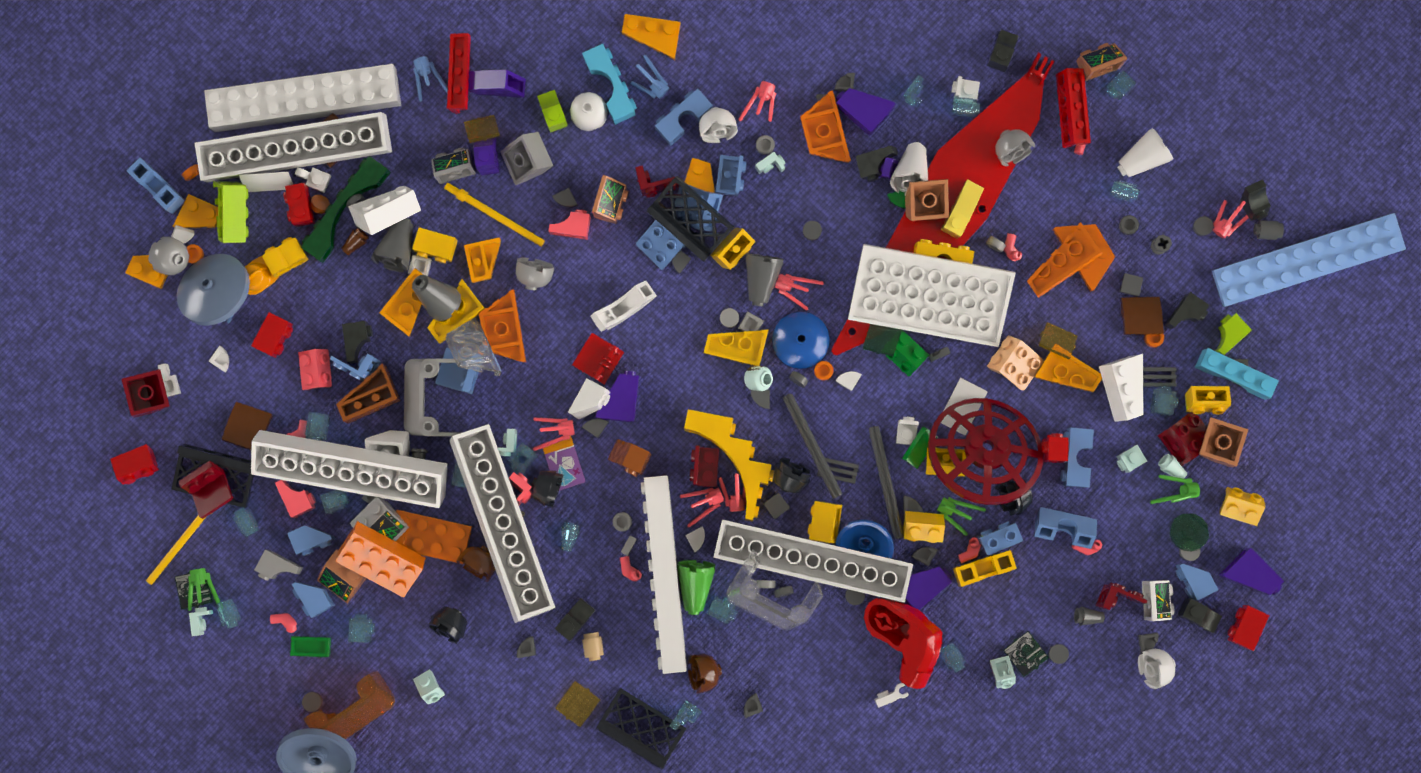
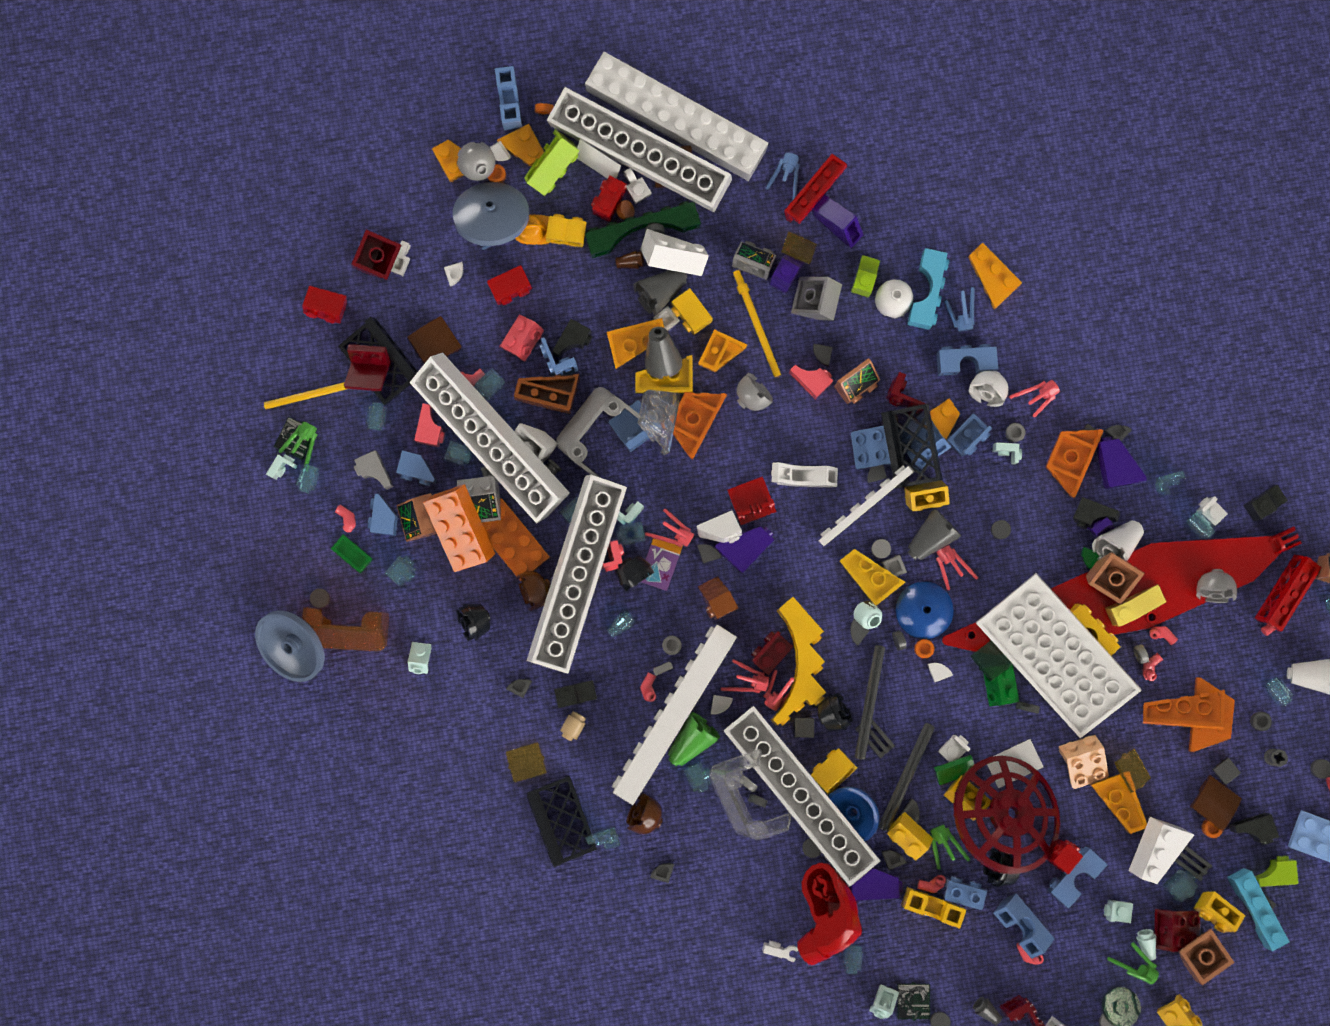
camera: 30 degrees right, 0 degrees up
none -> white plate [819,466,914,546]
none -> coral arm [1149,626,1178,645]

